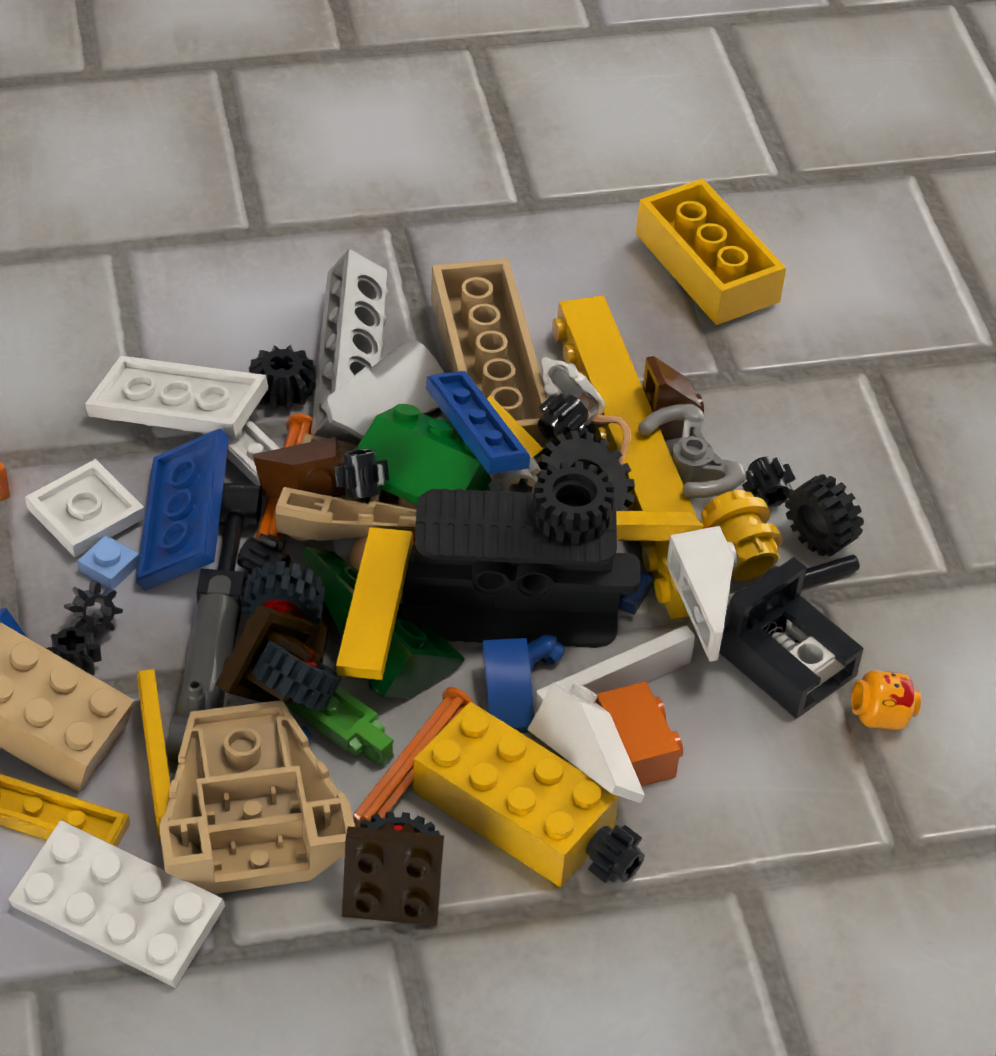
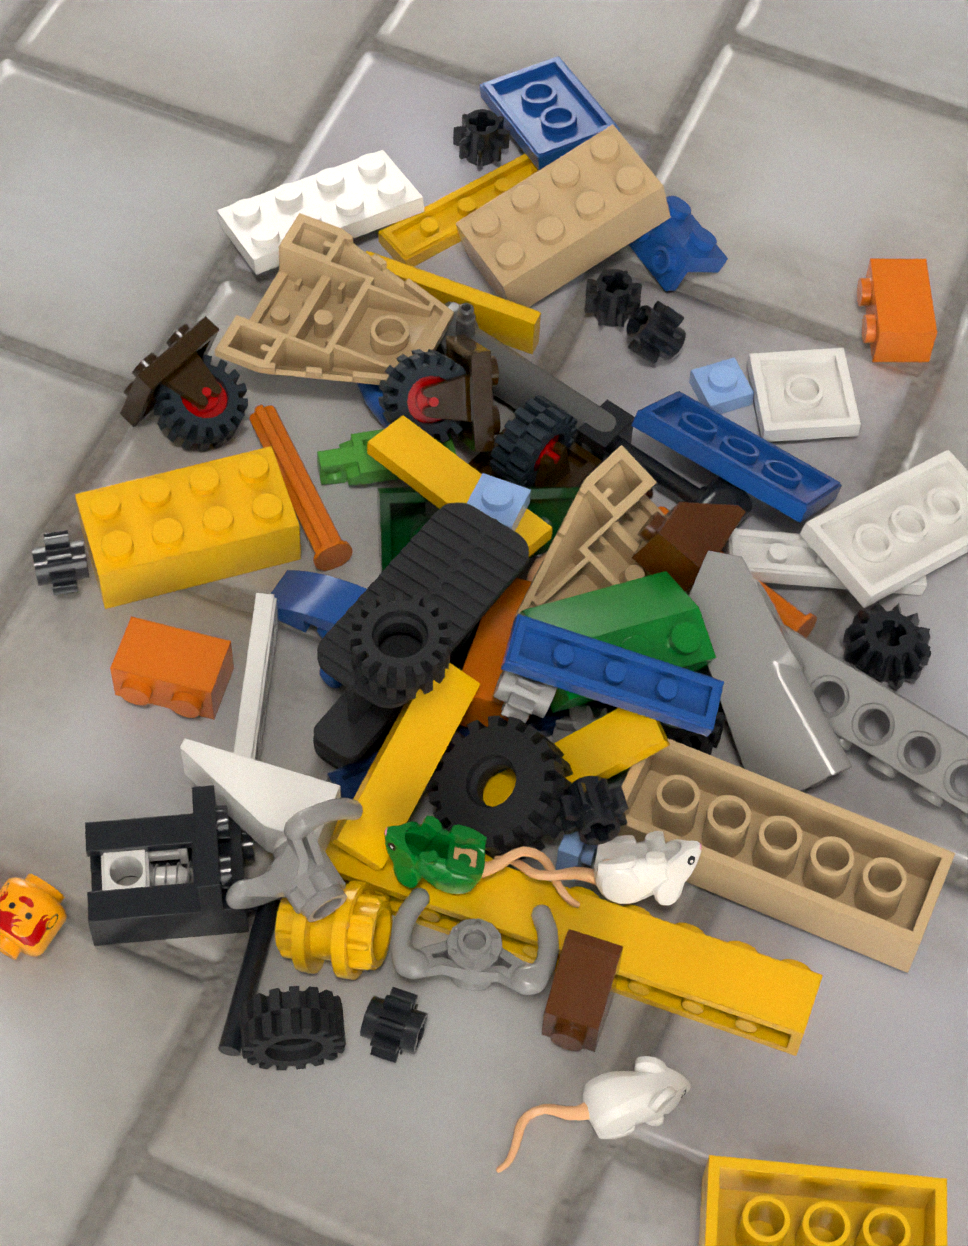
camera: 125 degrees right, 10 degrees up
black gear [334,449,389,498] -> none
white slope [527,682,645,803] -> none
none -> light grey piece [226,798,363,922]
none -> green animal [384,815,580,908]
none -> light blue plate [466,473,531,531]
none -> white animal [496,1056,691,1173]

